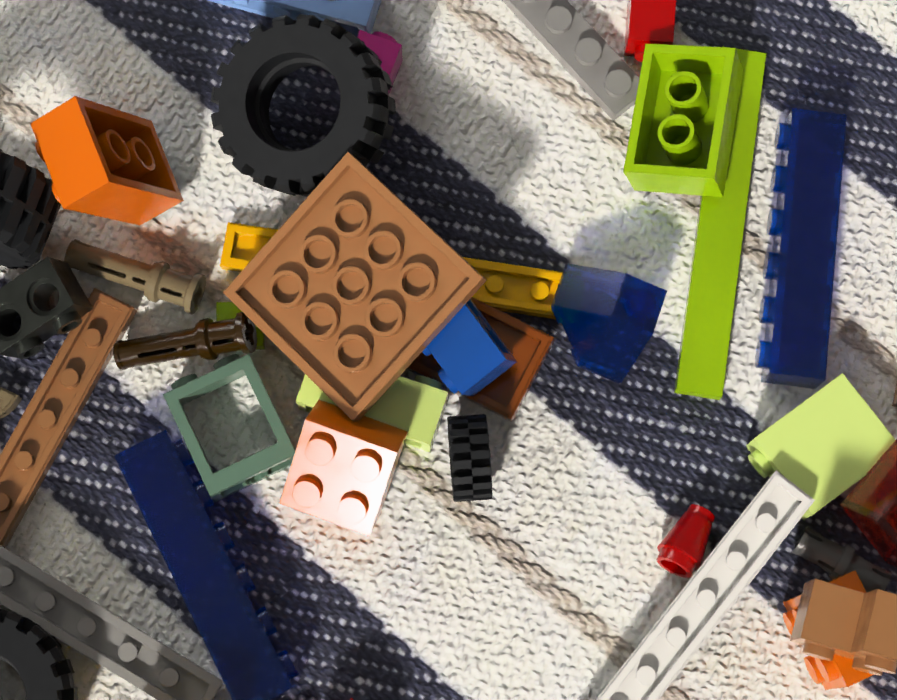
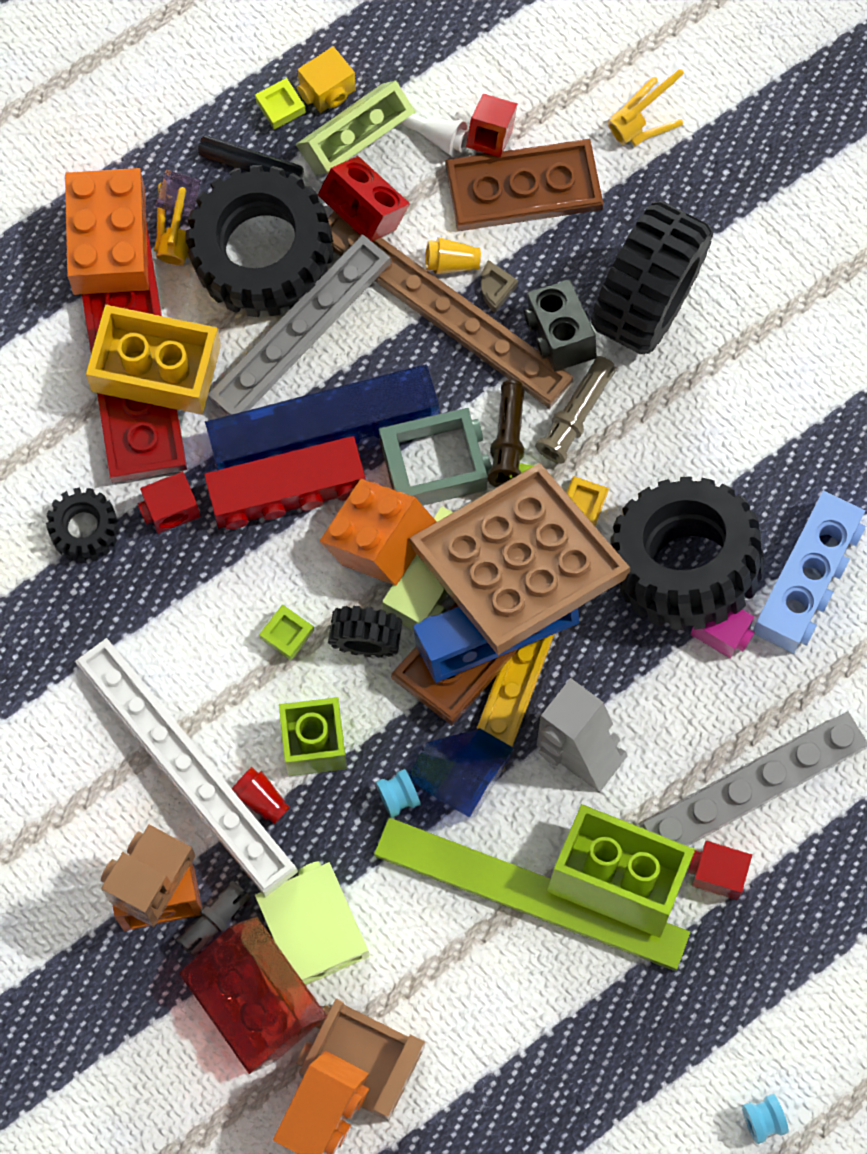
camera: 105 degrees right, 5 degrees down
orange brick [30,96,184,225] -> none
clear blue brick [755,108,847,389] -> none
none -> red brick [204,436,366,529]
none -> lime plate [259,604,314,661]
none -> lime head [279,697,347,776]
none -> medium azure wheel [375,769,421,818]
none -> light grey wedge [536,678,628,793]

